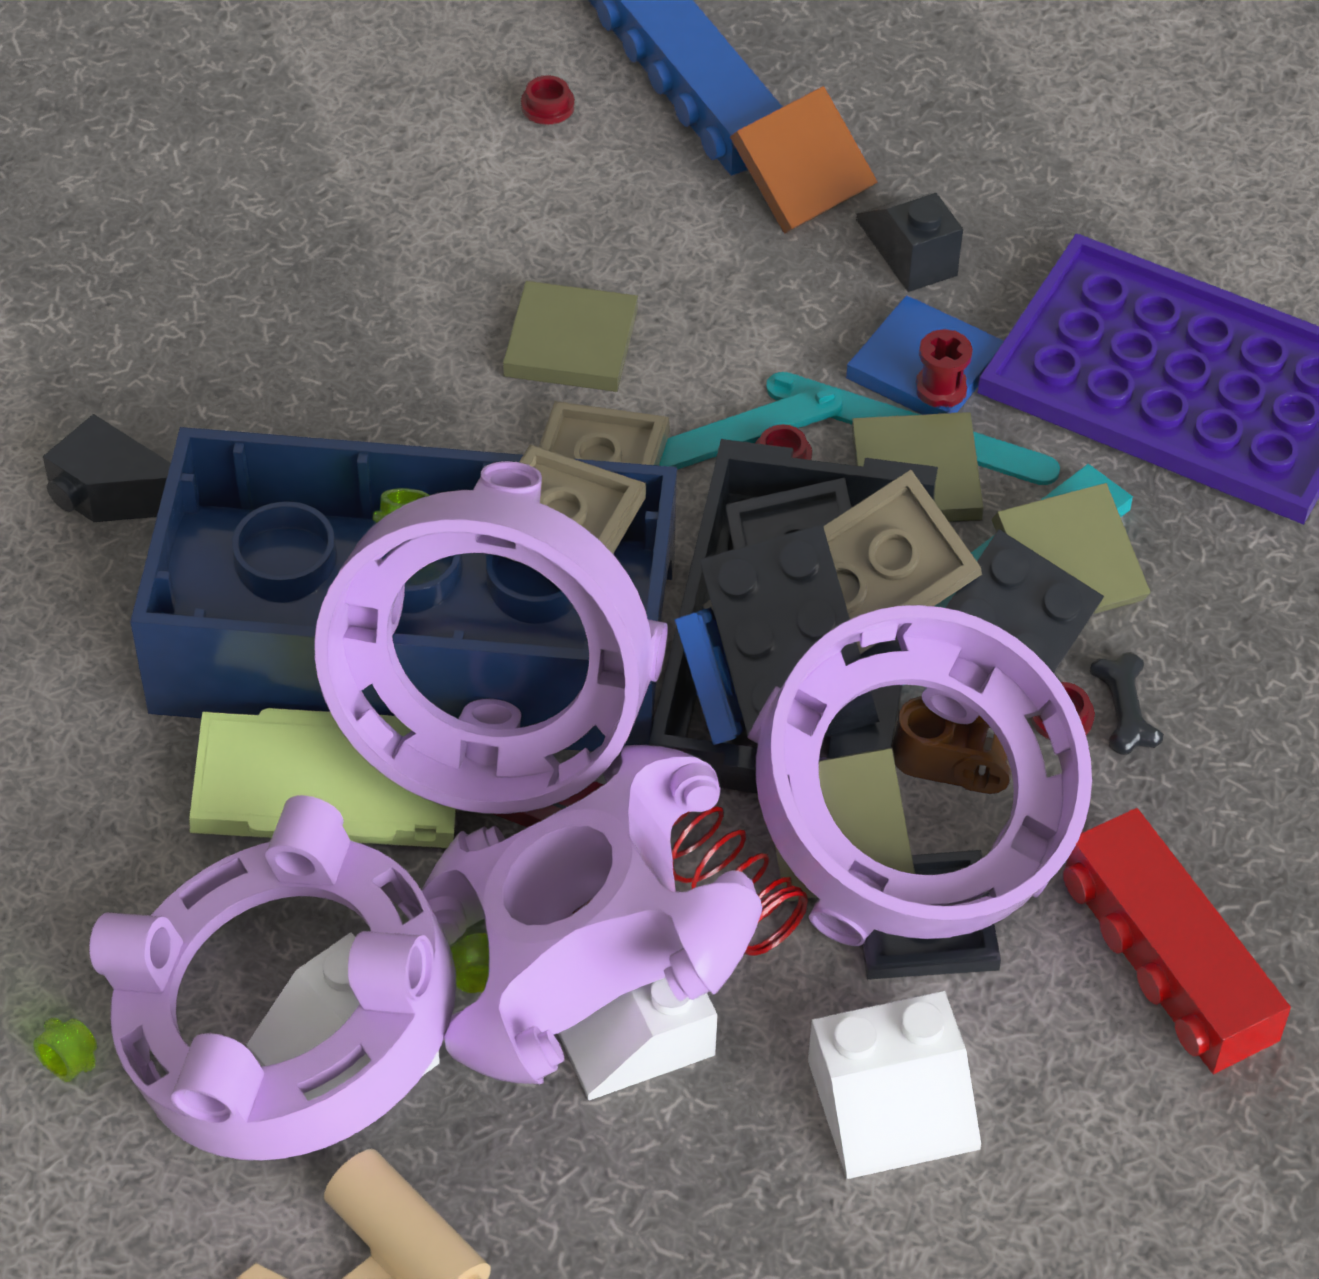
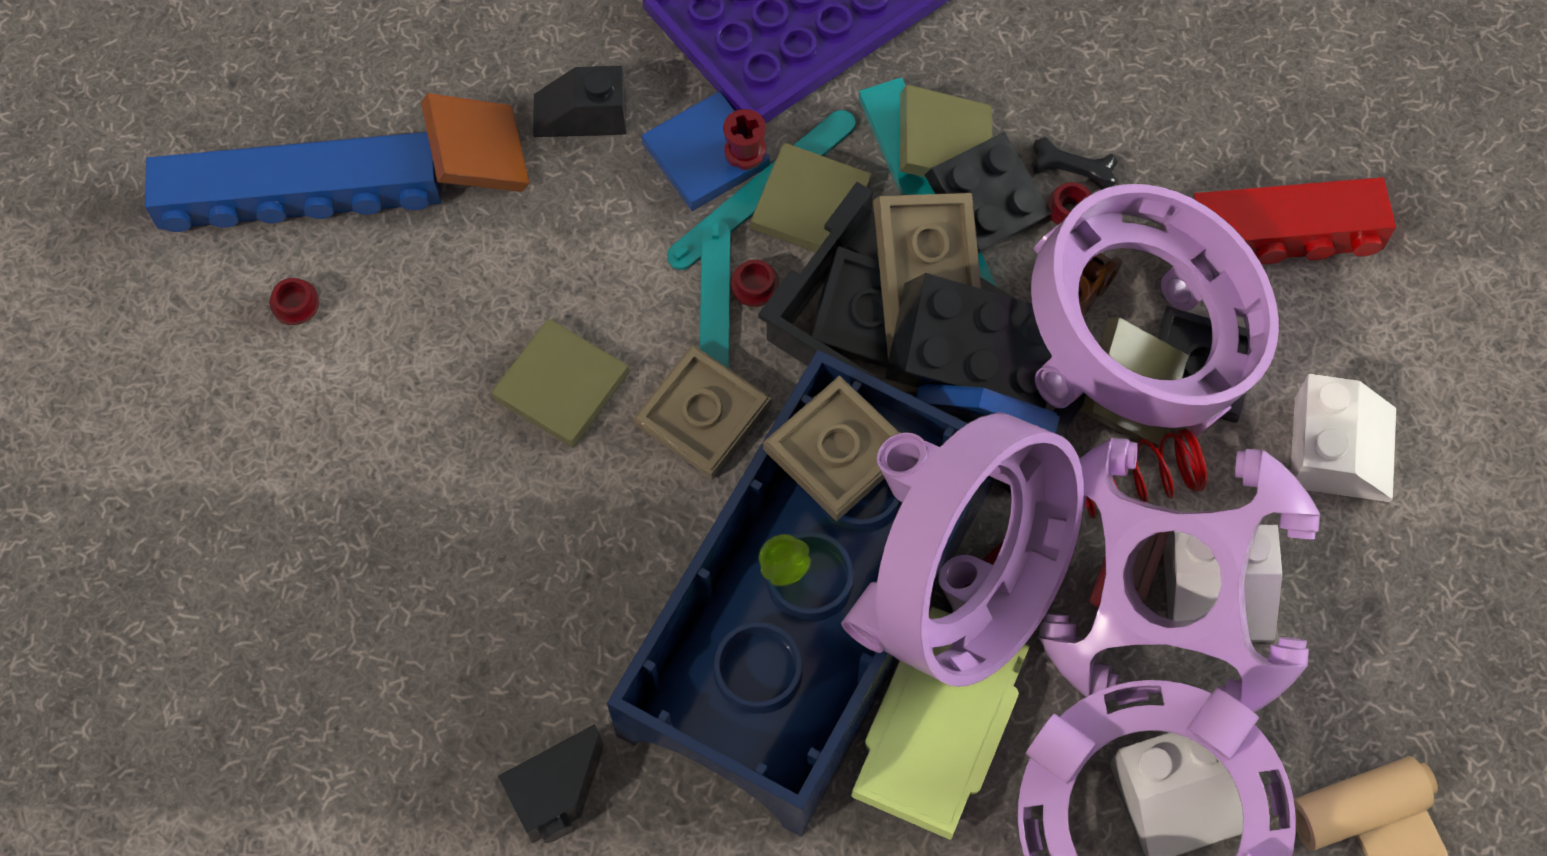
camera: 65 degrees left, 15 degrees up
clear neon green plate [450,933,489,993] -> none

